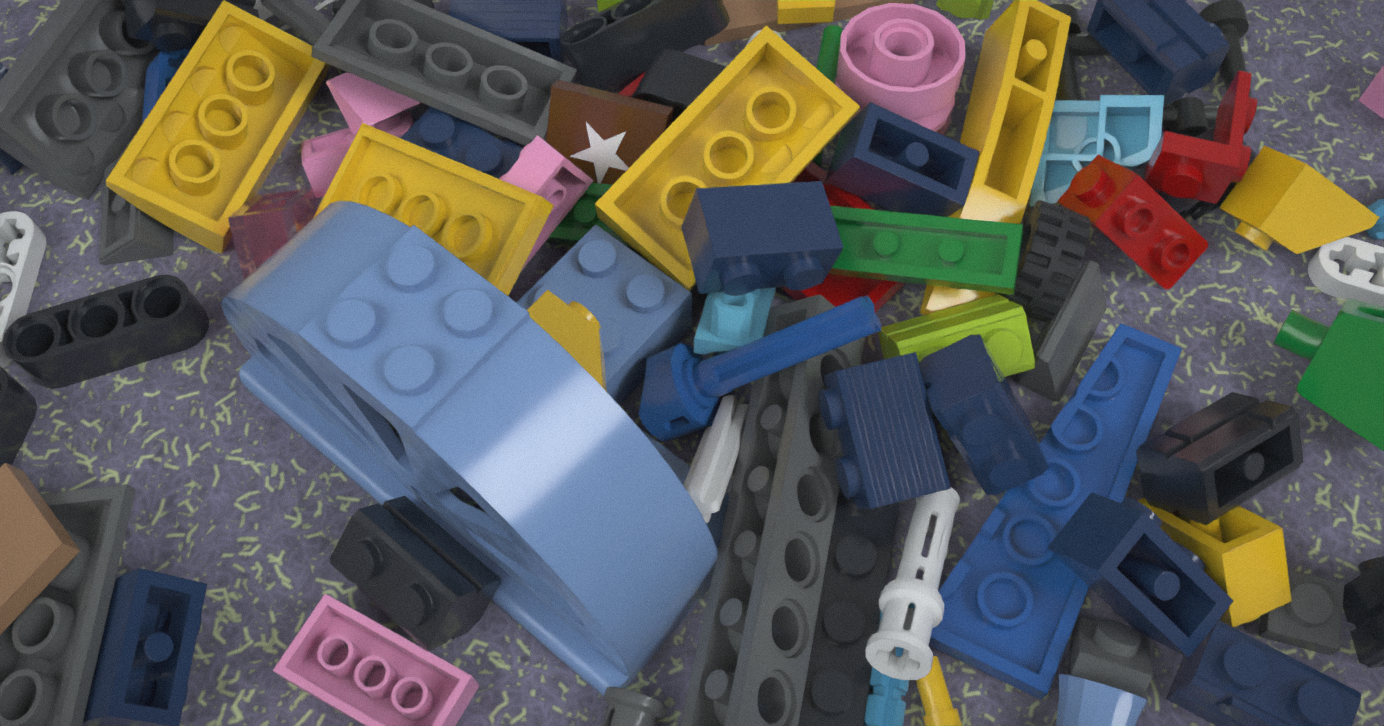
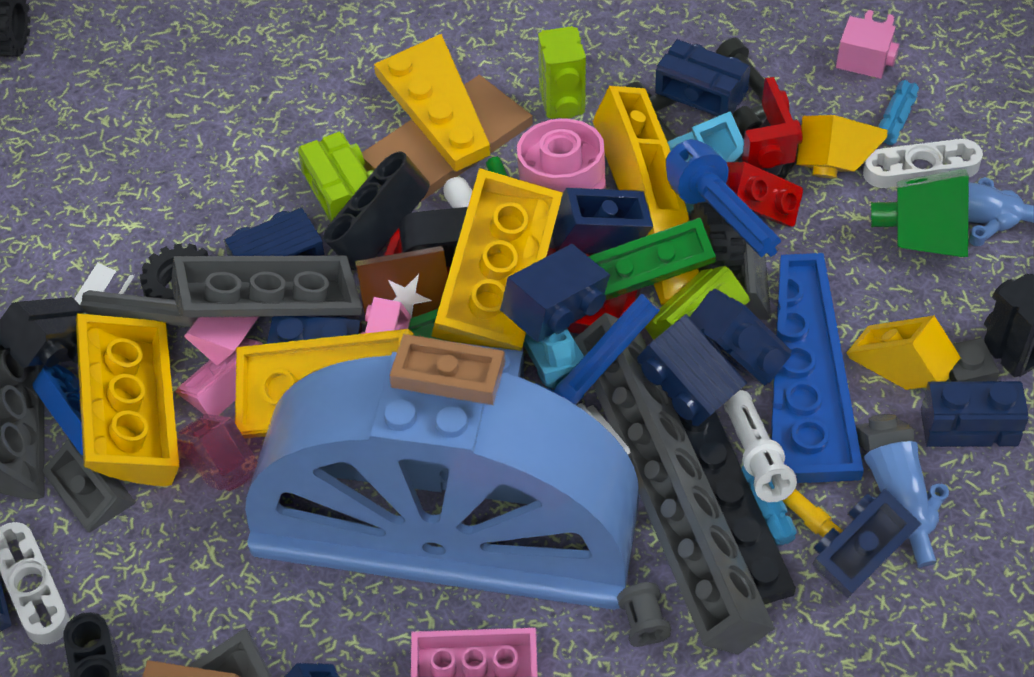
camera: 30 degrees left, 10 degrees down
black beam [3,274,209,389] -> none
black brick [330,496,501,652] -> none
dark blue brick [1048,492,1233,658] -> none
black brick [1136,392,1304,525] -> none
none -> medium nougat plate [389,334,505,405]
none -> blue piece [666,139,781,257]

